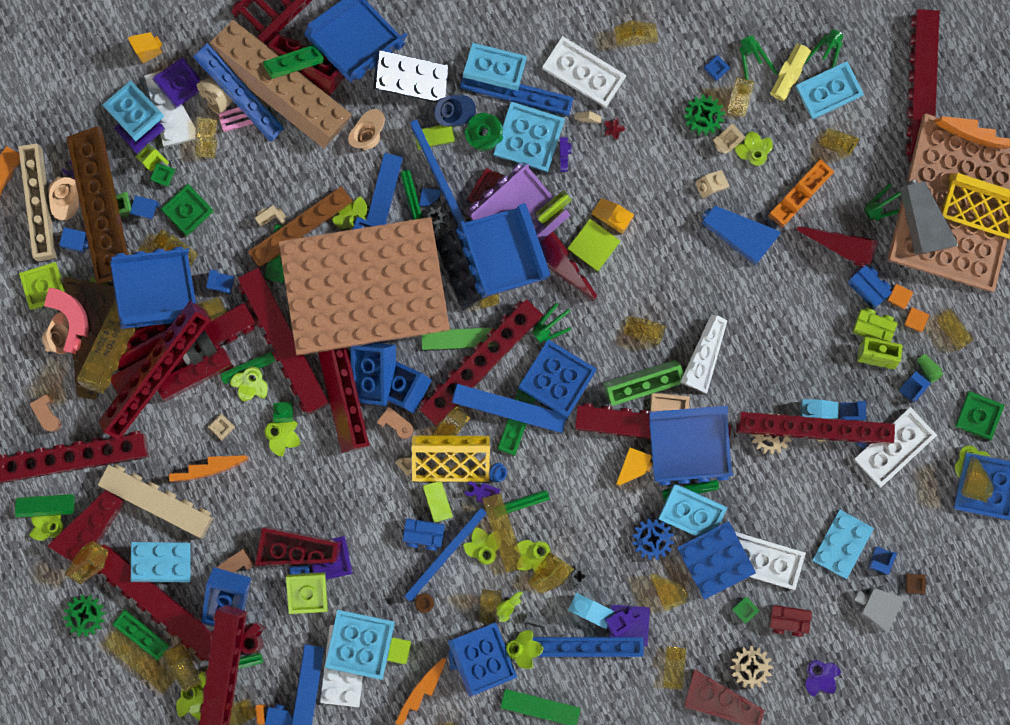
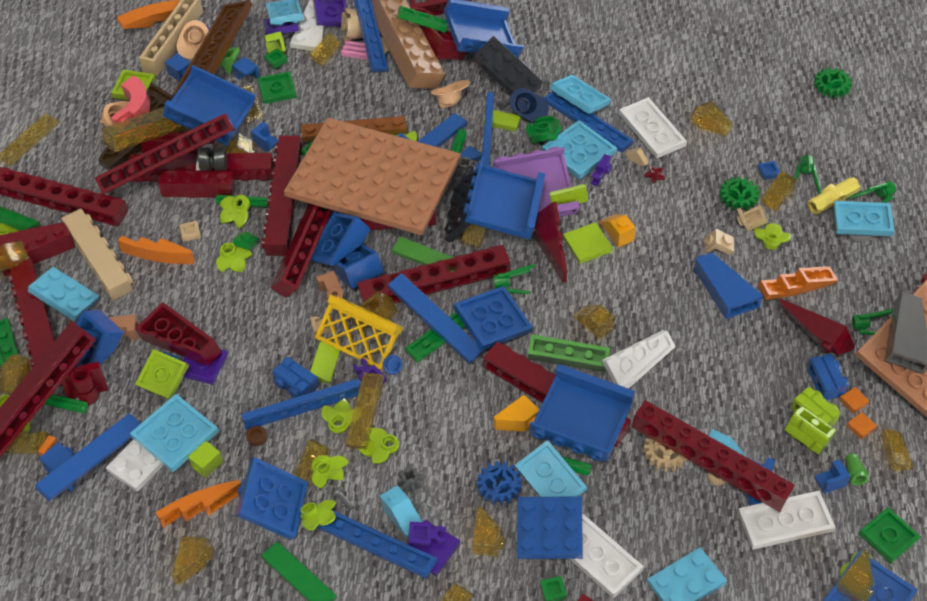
camera: 30 degrees right, 30 degrees down
nougat leg [30,394,62,433] -> none
tan bracket [255,205,286,227] -> none
green axle [494,490,550,517] -> none
clear yellow slope [527,552,574,594] -> none
clear yellow slope [819,128,859,159] -> none

